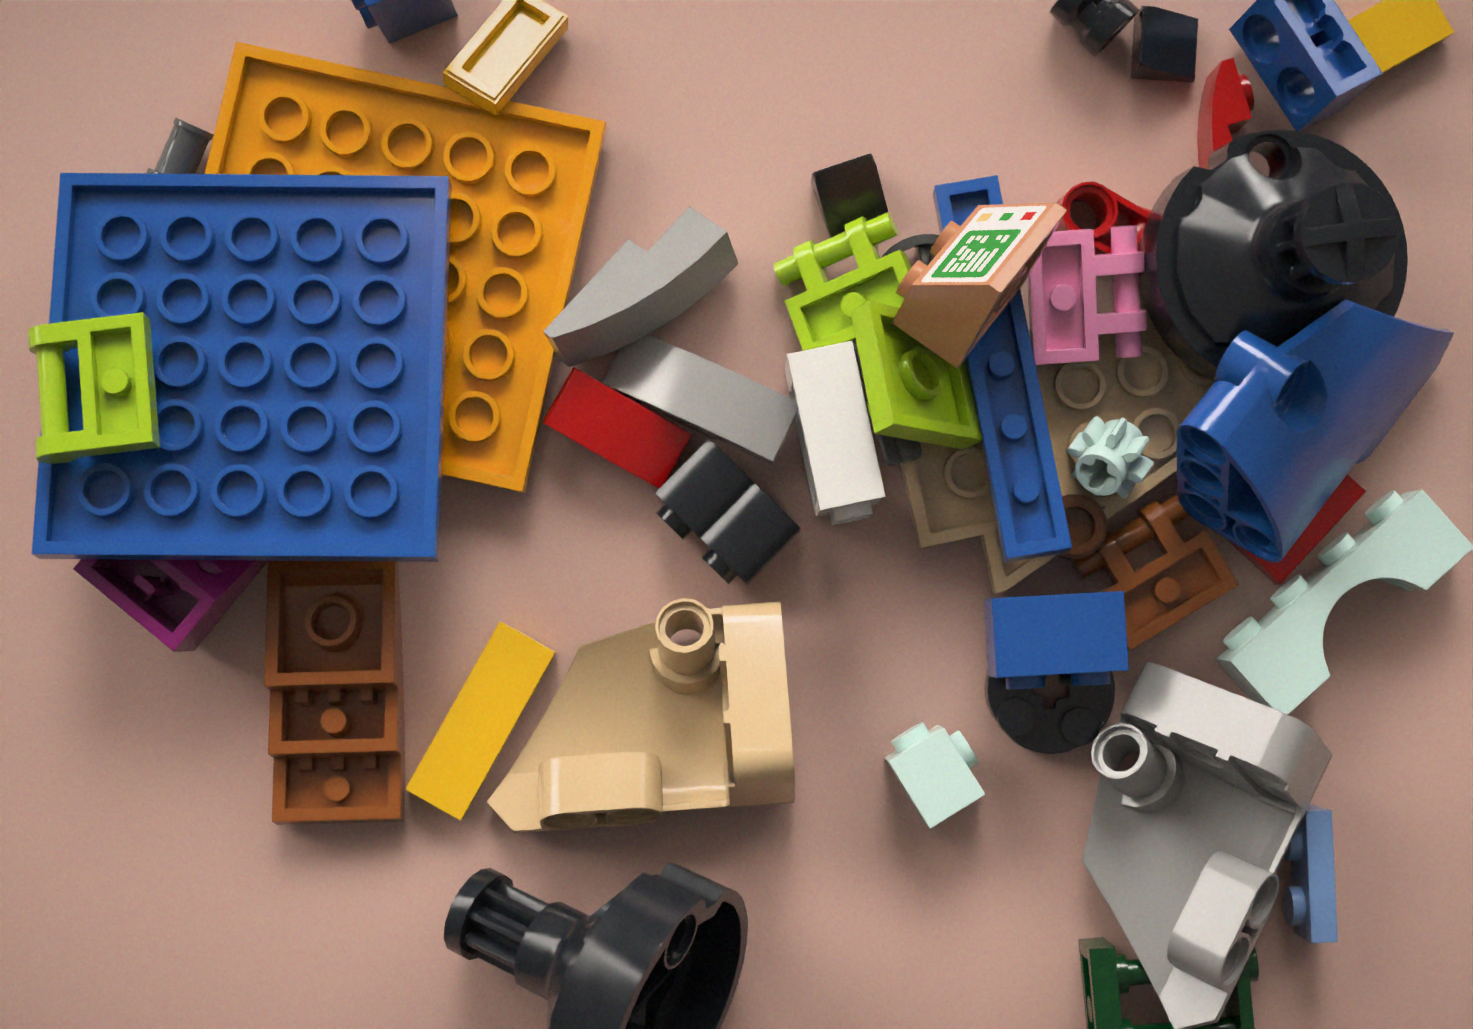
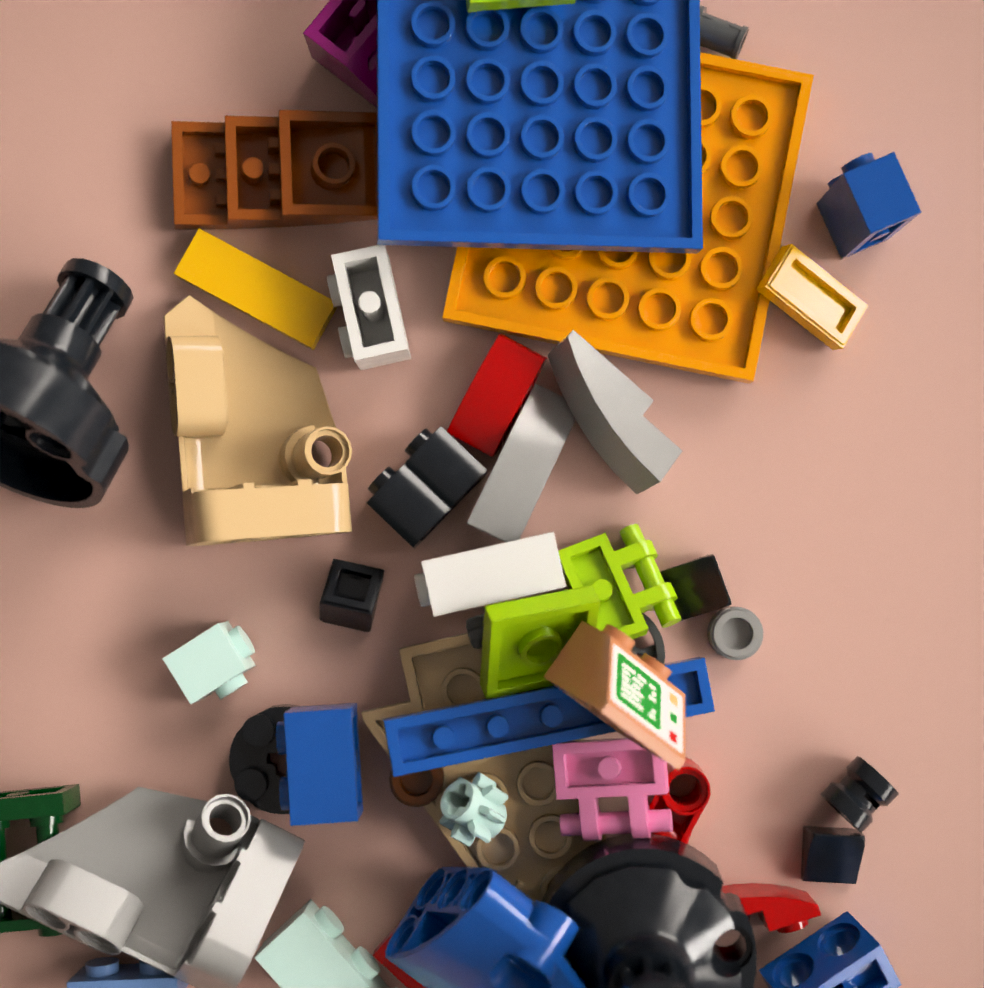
camera: 90 degrees right, 0 degrees up
dark orange plate [1070,494,1239,651] -> none
none -> black slope [319,559,385,632]
none -> white brick [327,245,412,370]
none -> light grey tile [707,606,763,660]

